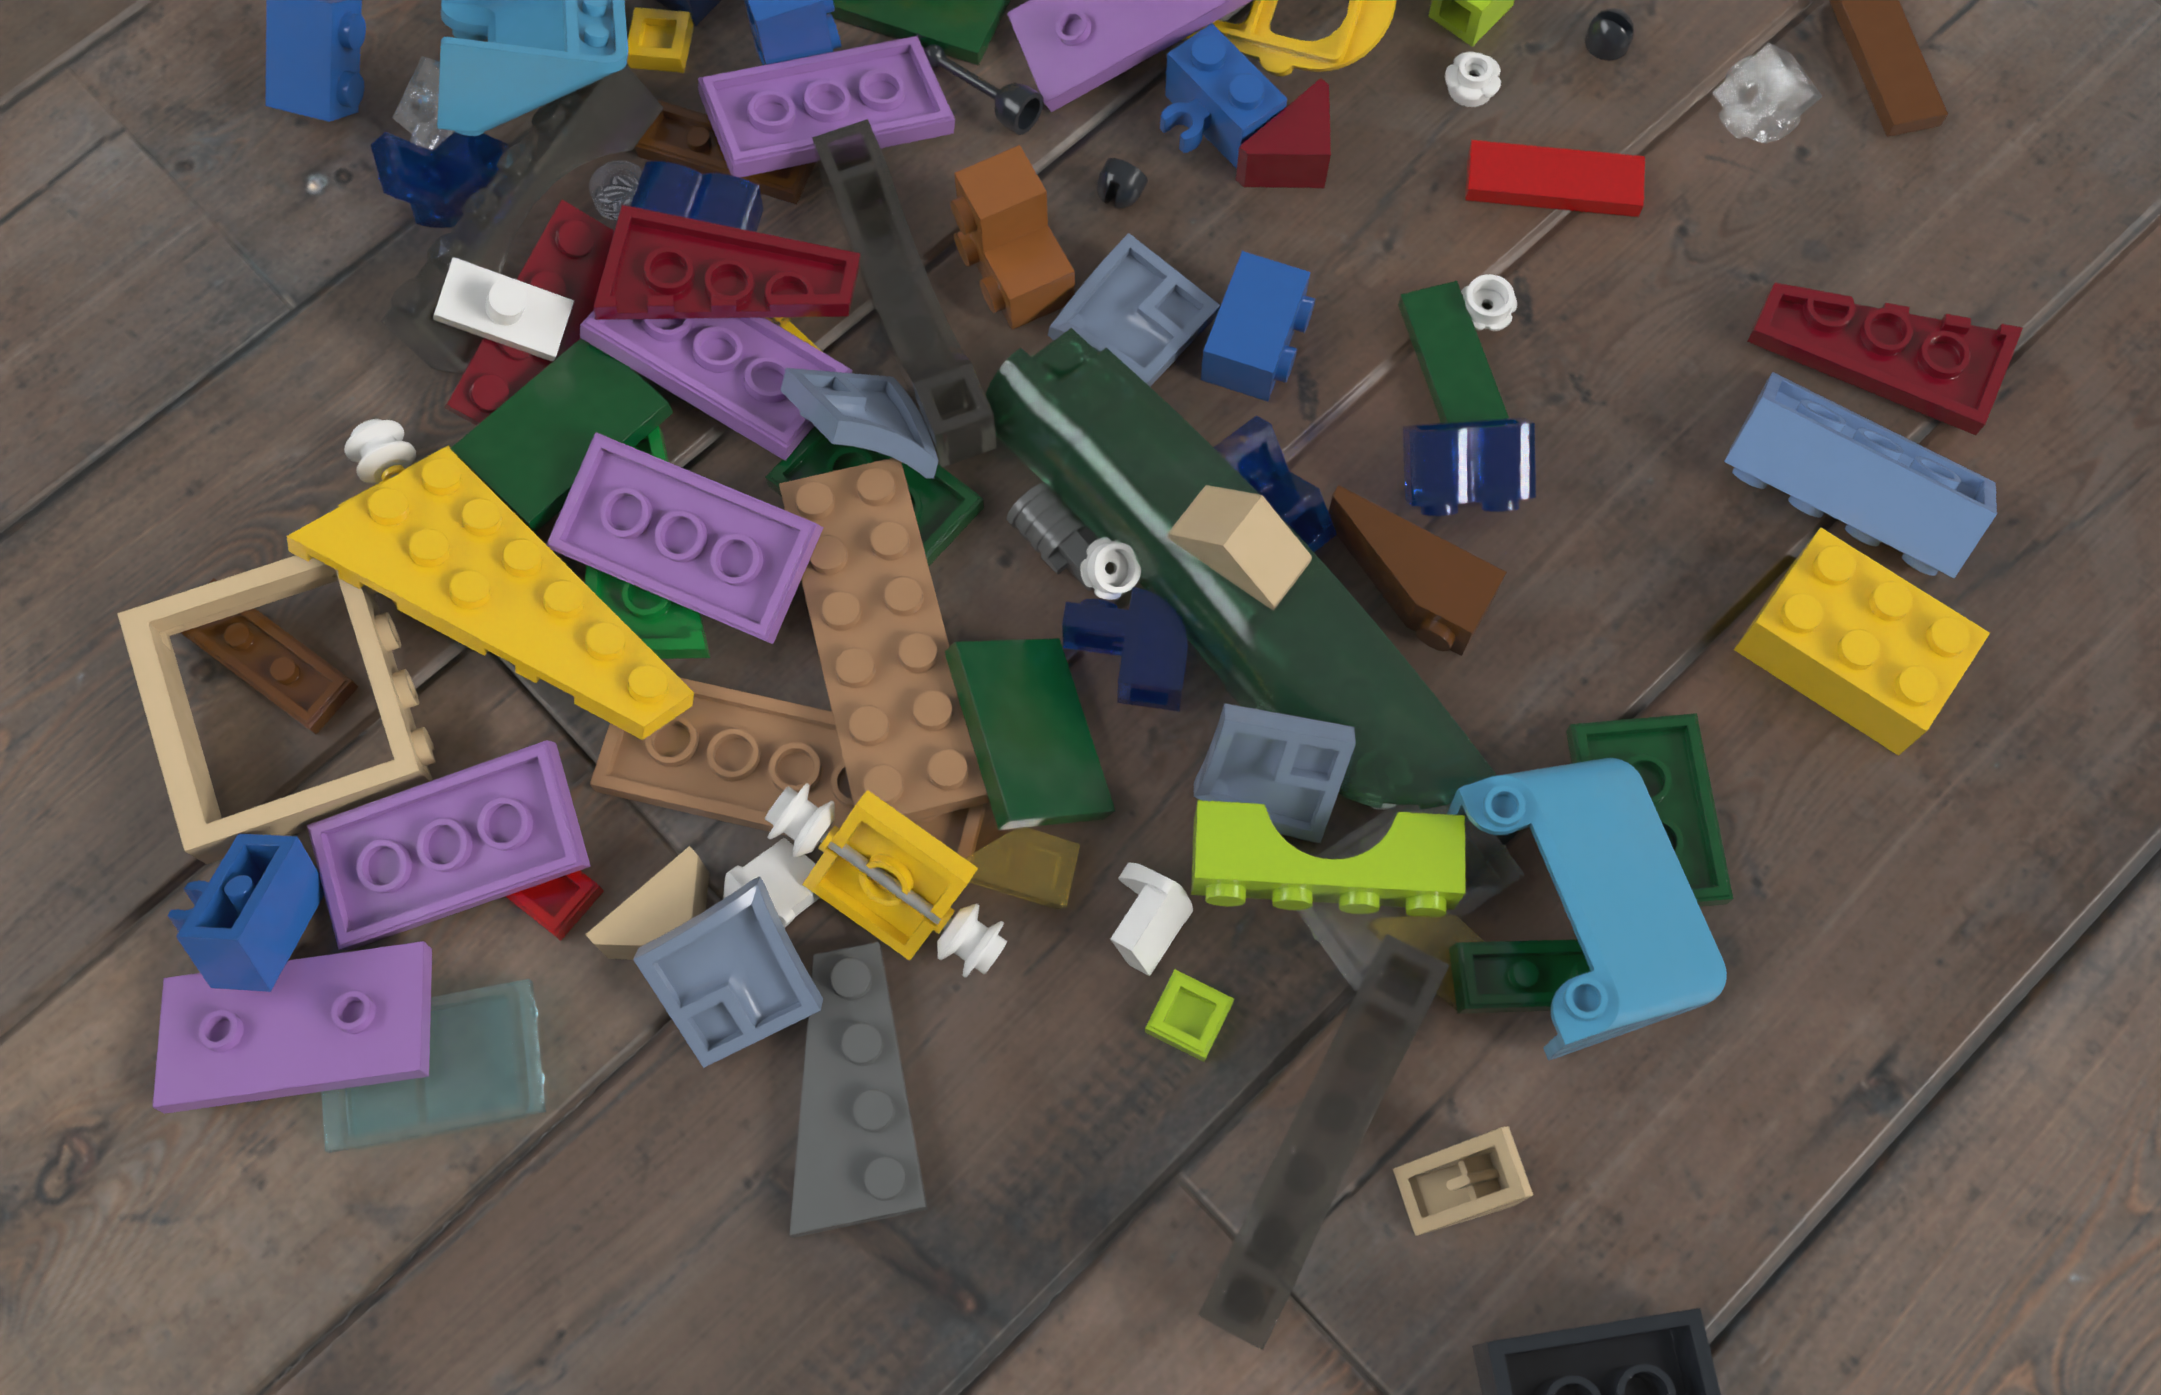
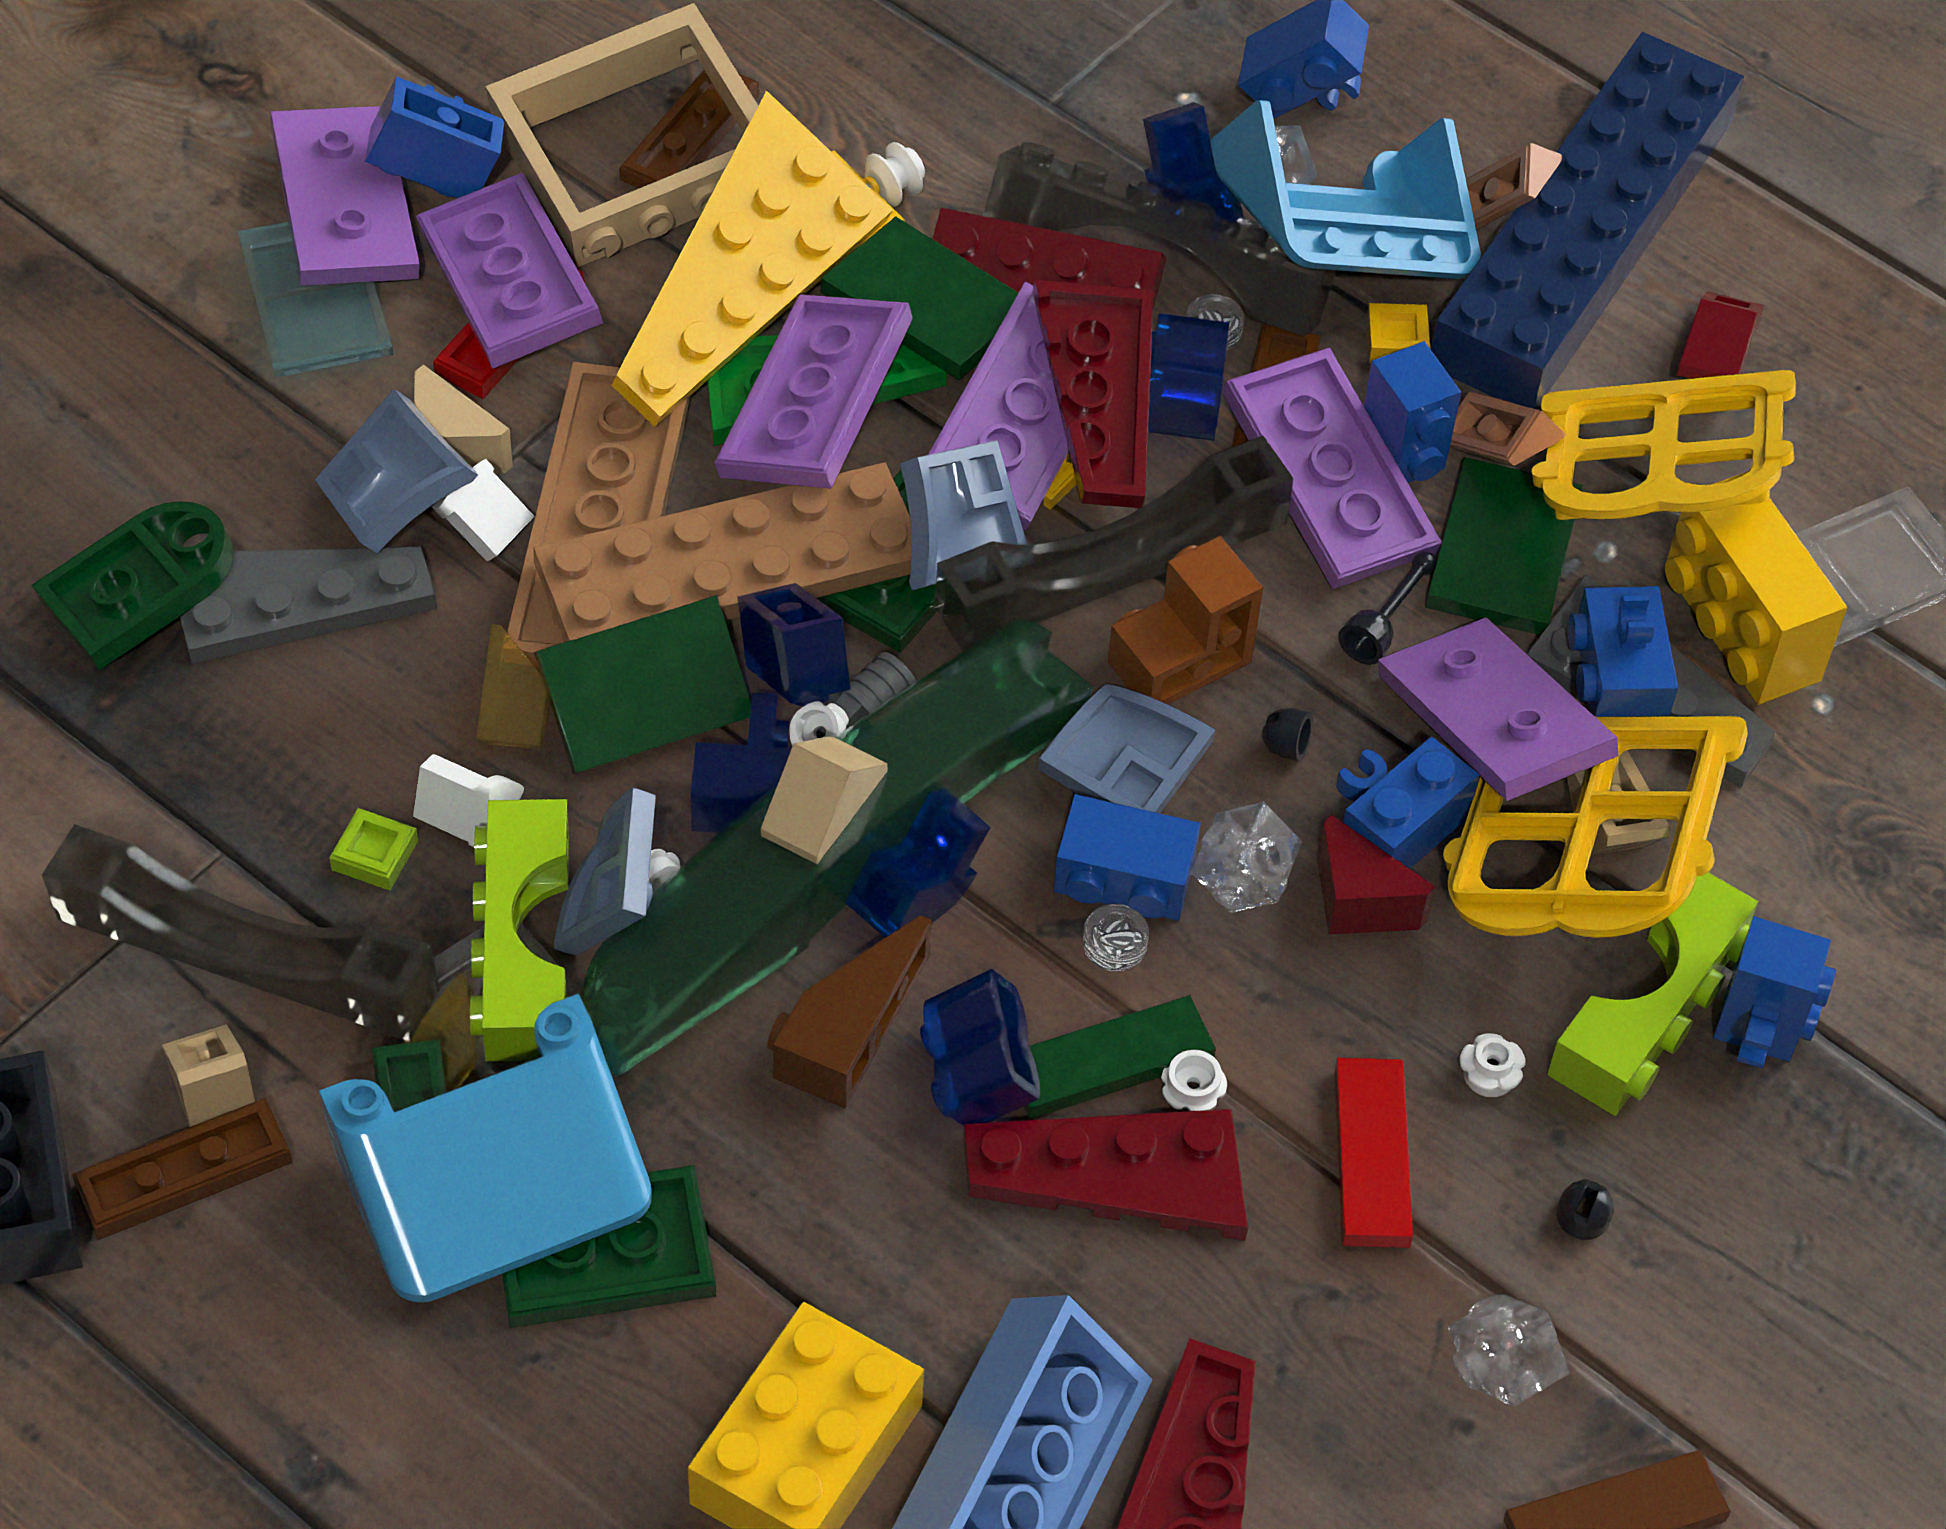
camera: 80 degrees right, 15 degrees down
white tile [433,257,574,362] -> none
yellow plate [765,783,1007,978] -> none
none -> dark green tile [31,501,234,670]
none -> reddish brown tile [71,1098,292,1240]
none -> clear blue brick [737,583,850,706]
none -> dark red wing [963,1109,1248,1241]
none -> clear tile [1082,904,1149,971]
none -> clear brick [1191,802,1303,912]

